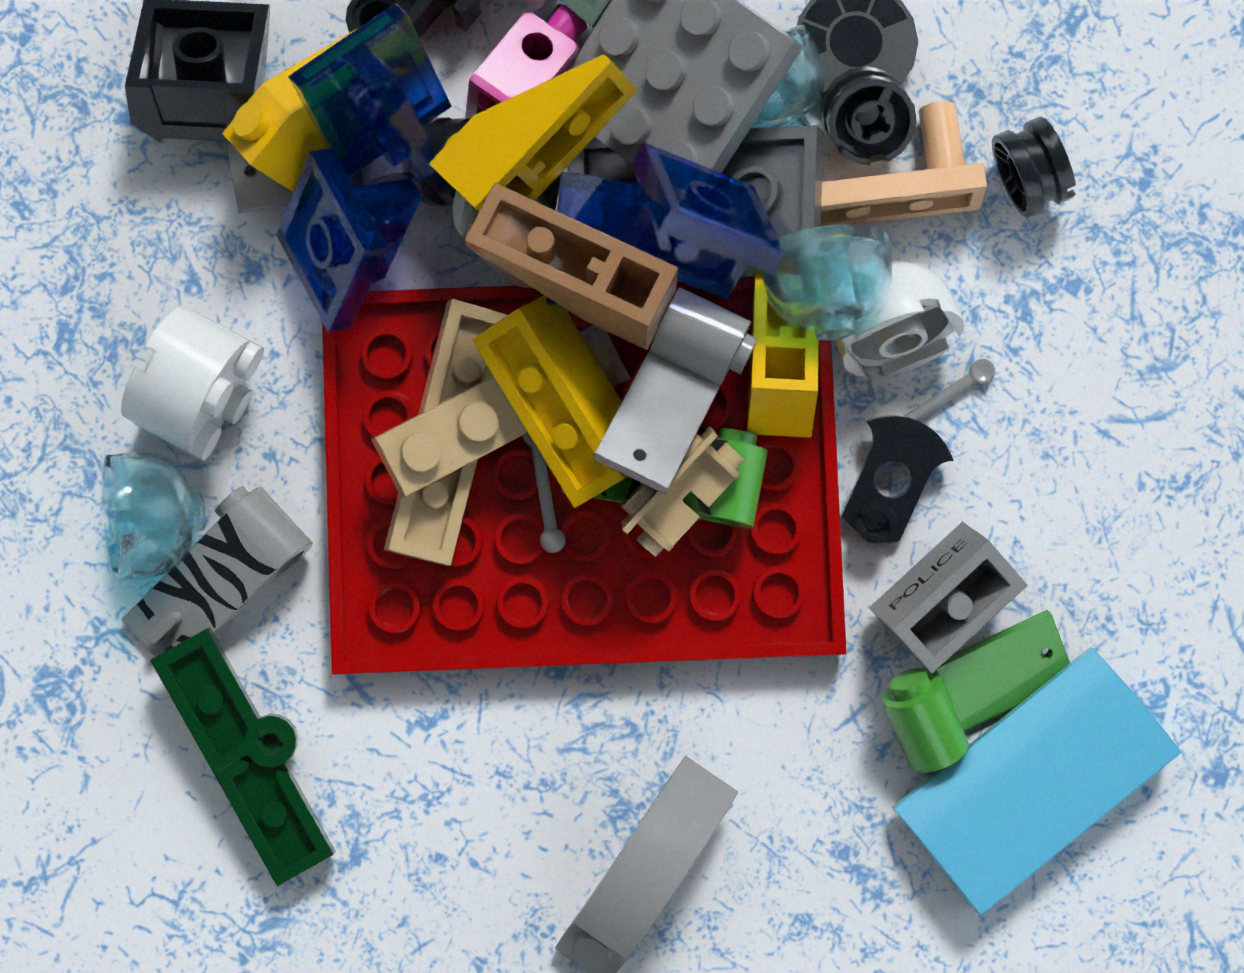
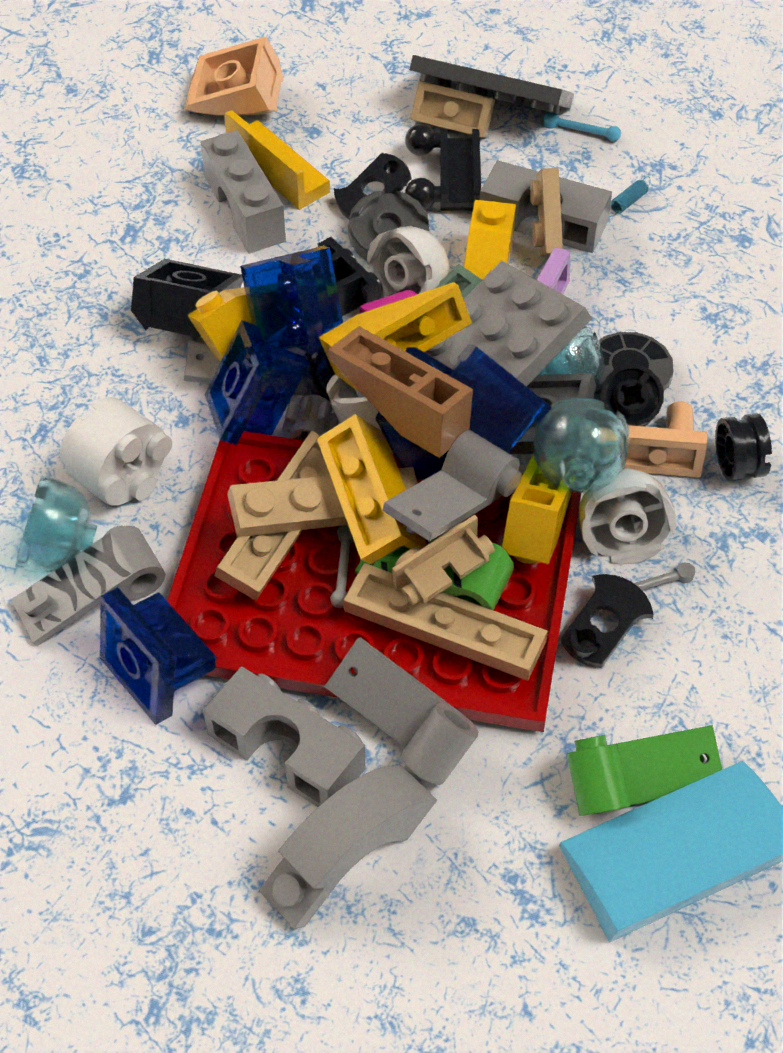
camera: 15 degrees right, 30 degrees down
dark green hinge [150,627,336,886] -> none
light grey brick [869,521,1028,673] -> none
none -> clear blue bracket [100,587,217,725]
none -> light grey arch [203,666,366,807]
none -> light grey gear [282,395,339,440]
none -> light grey door [324,637,479,786]
none -> tan plate [343,563,548,681]

